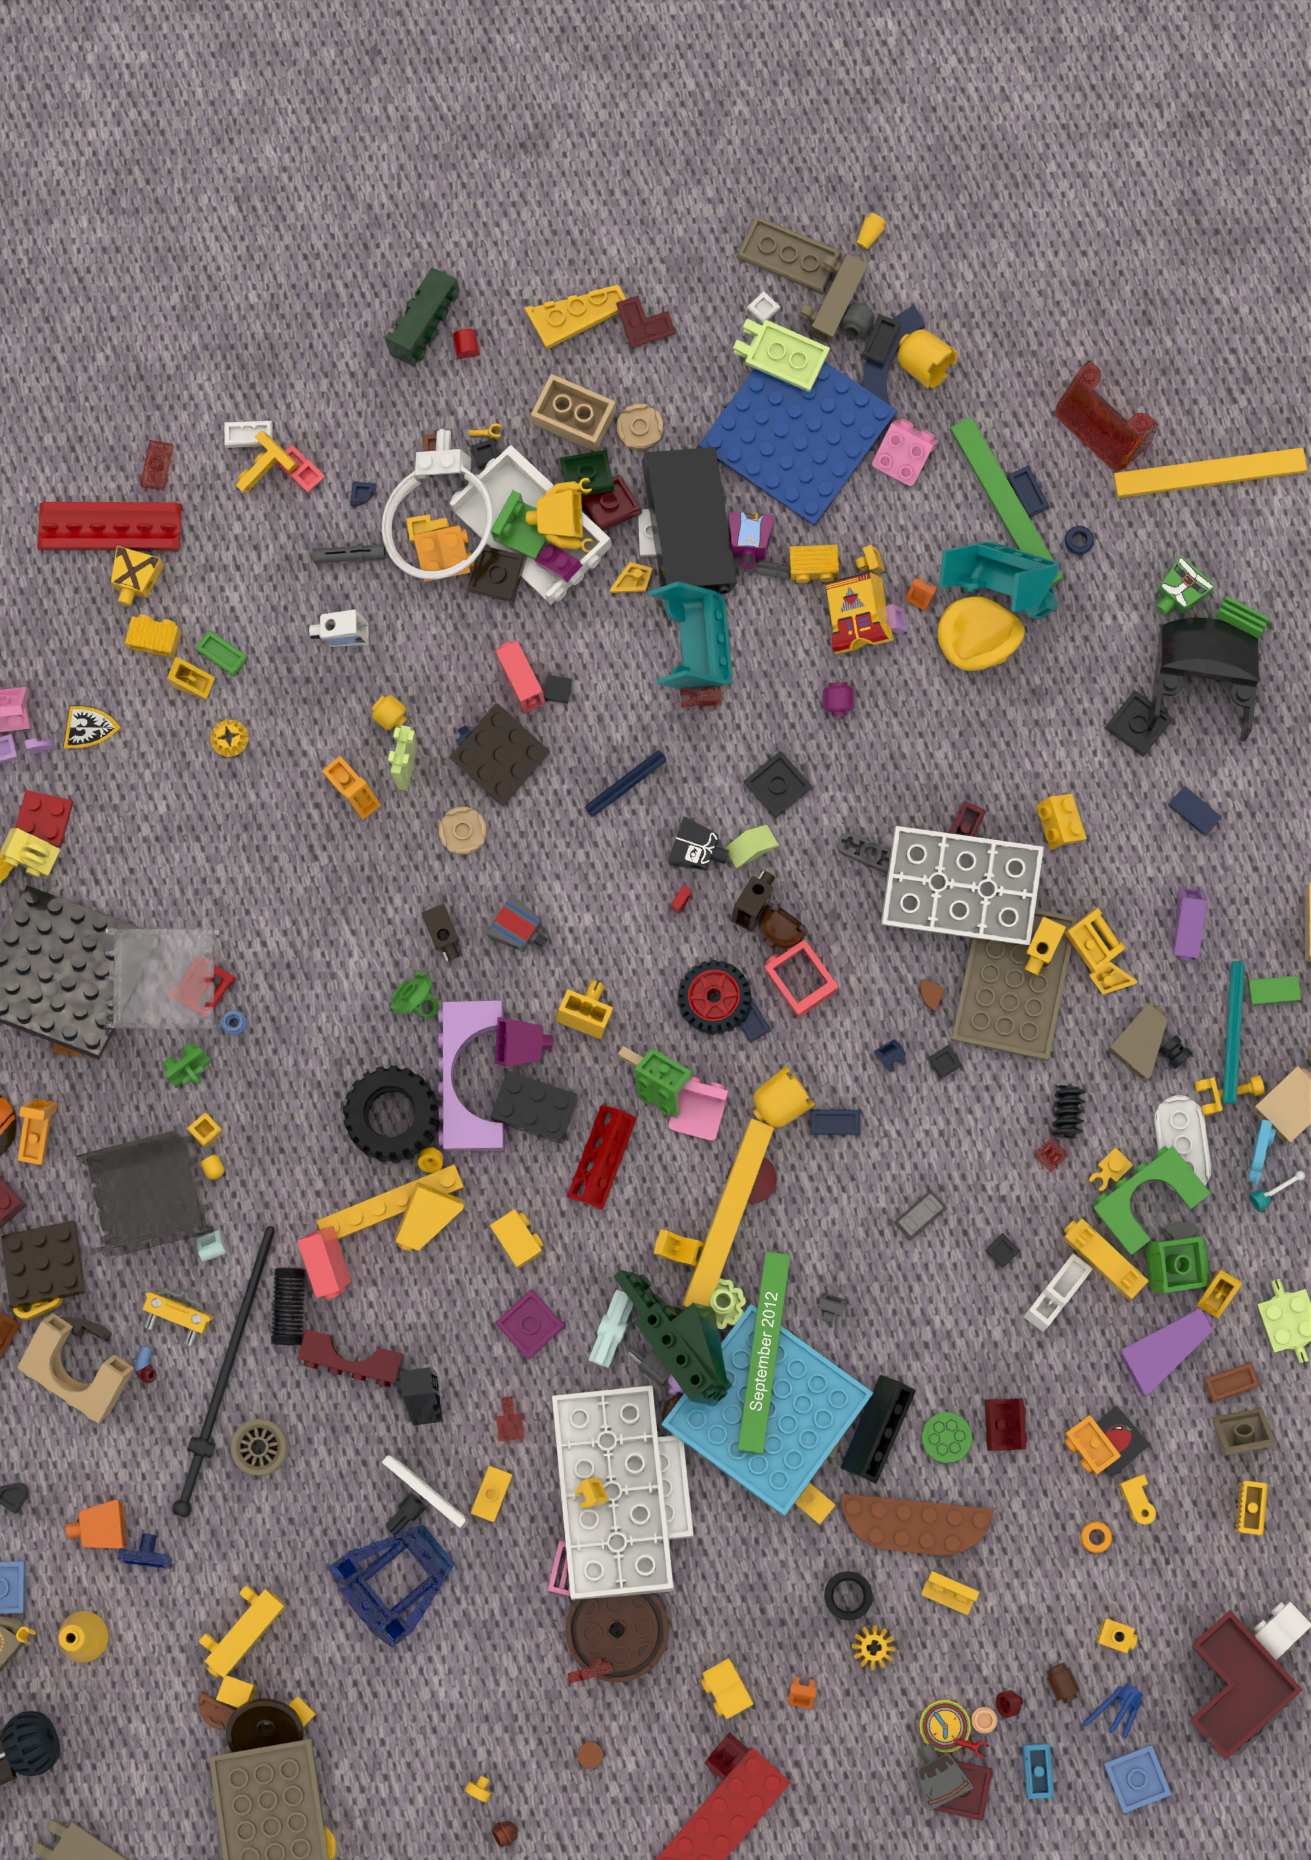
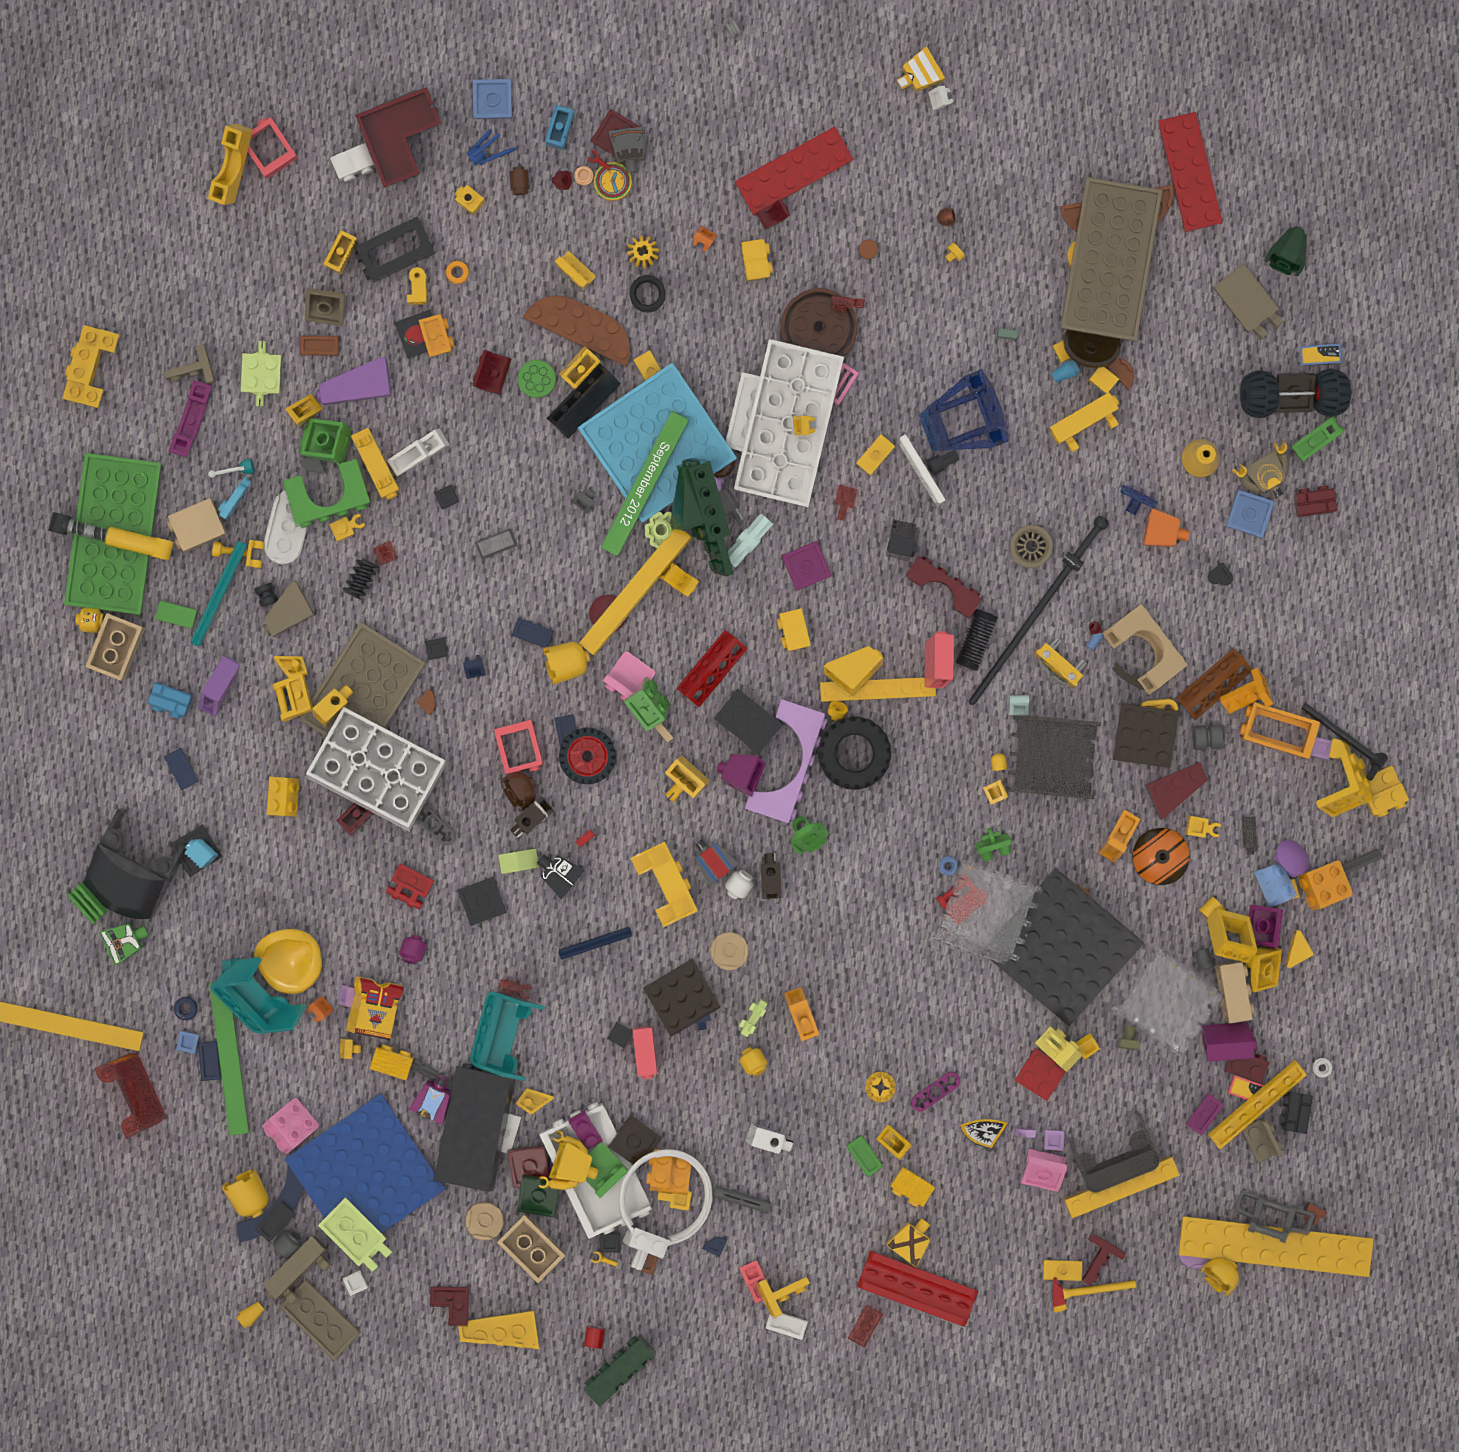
camera: 170 degrees left, 10 degrees up
none -> dark azure brick [148,682,193,719]
none -> medium blue plate [176,1031,200,1054]
none -> medium azure brick [185,839,218,868]
none -> black piece [355,216,435,283]
none -> red plate [385,863,434,910]
none -> yellow brick [559,346,601,389]
none -> yellow bracket [630,842,698,927]
none -> white head [725,870,754,899]
none -> magenta beam [911,1072,960,1112]
none -> sand green tile [997,328,1018,341]
none -> dark azure cone [1051,359,1081,383]

